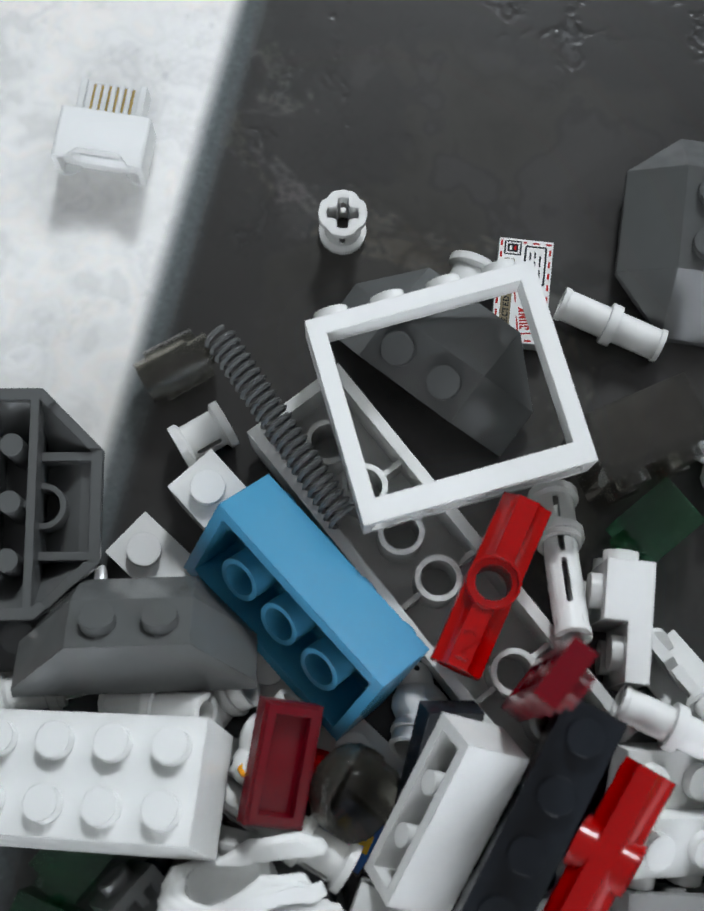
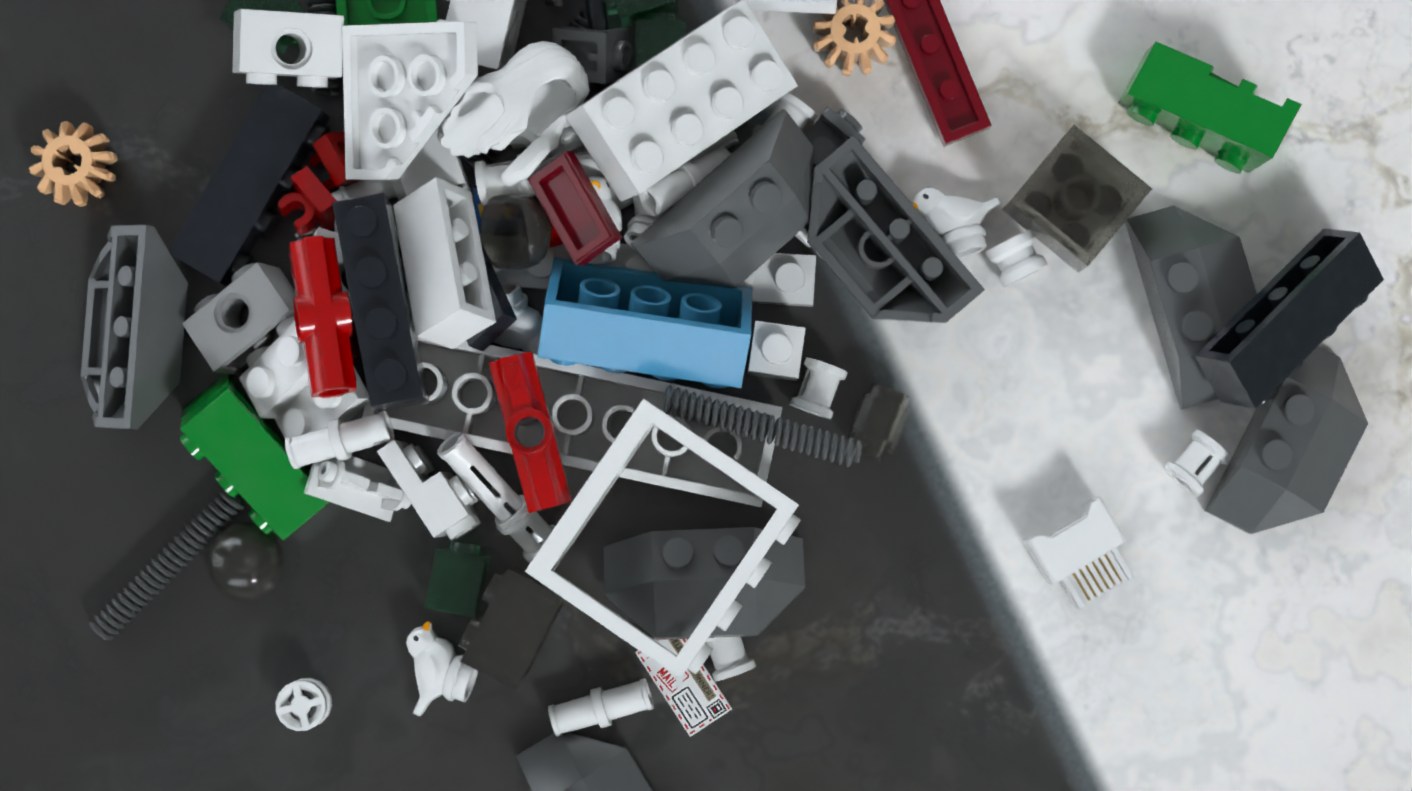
camera: 140 degrees right, 10 degrees up
white bush [318,189,368,255] -> none
dark red plate [500,636,599,723] -> none

